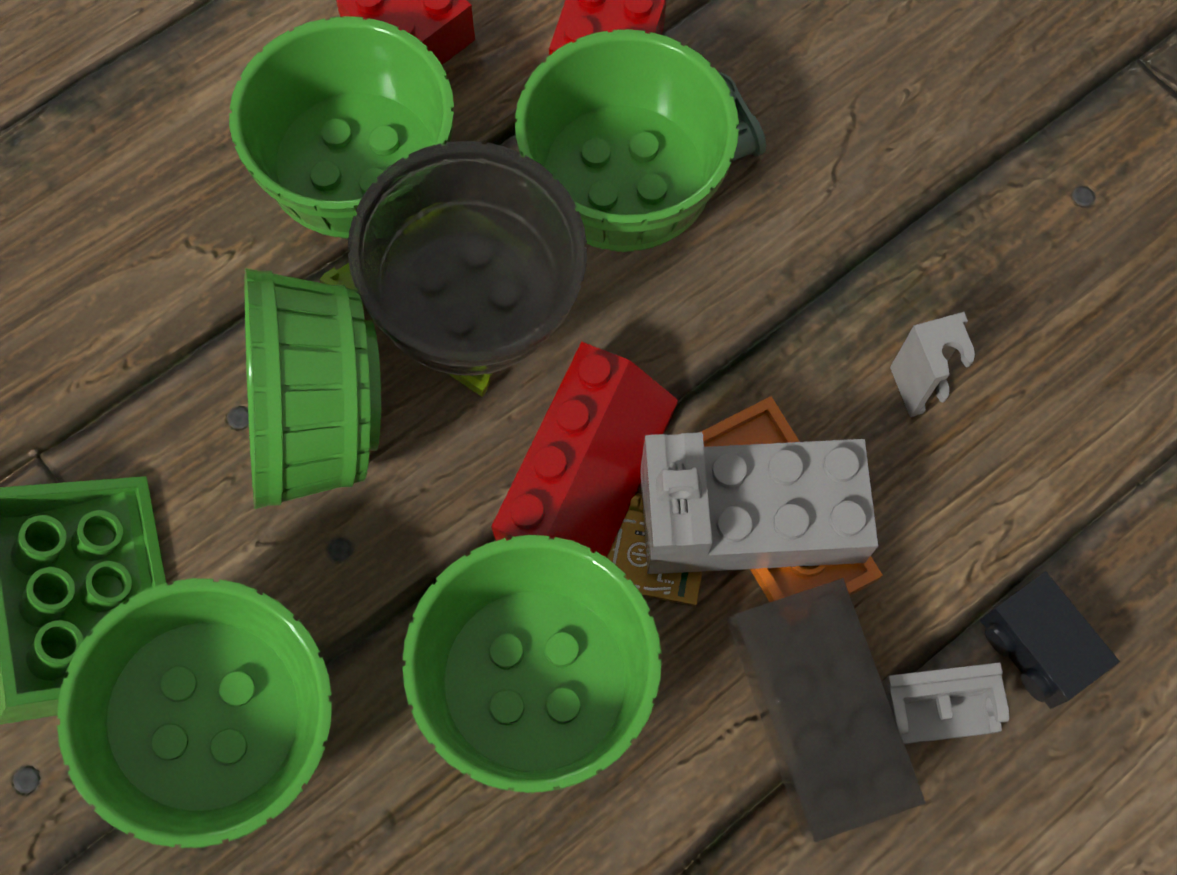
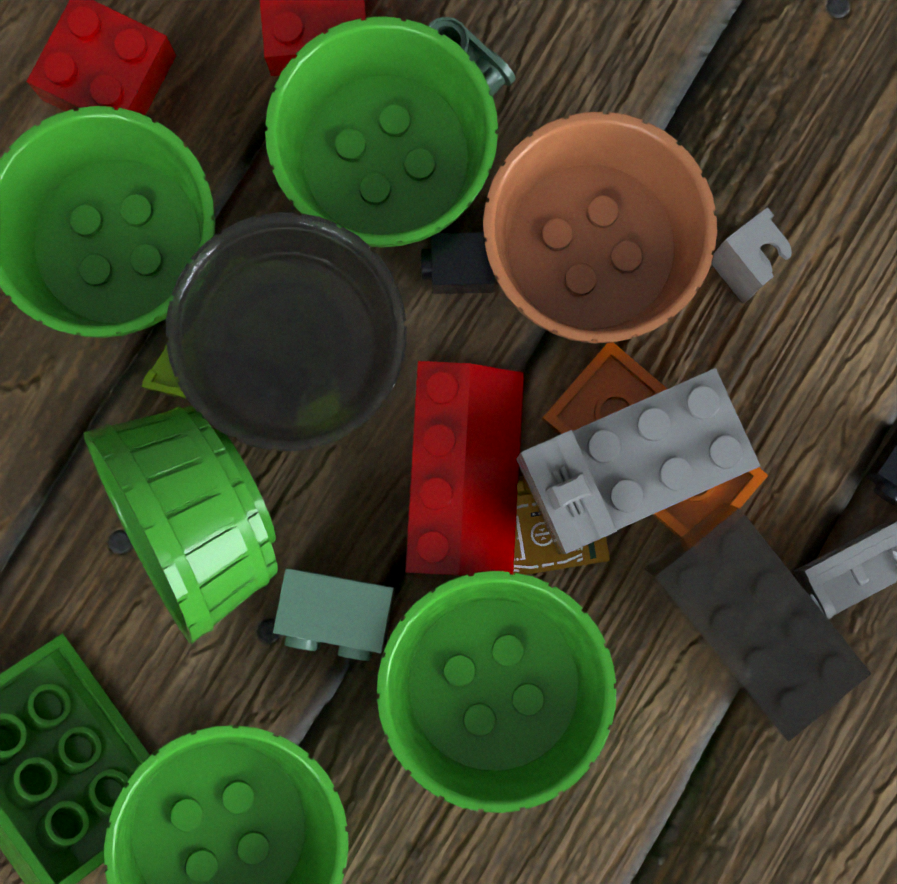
camera: 20 degrees left, 15 degrees up
none -> sand green brick [273,568,396,661]
none -> black brick [421,232,495,294]
none -> nougat piece [483,112,717,343]

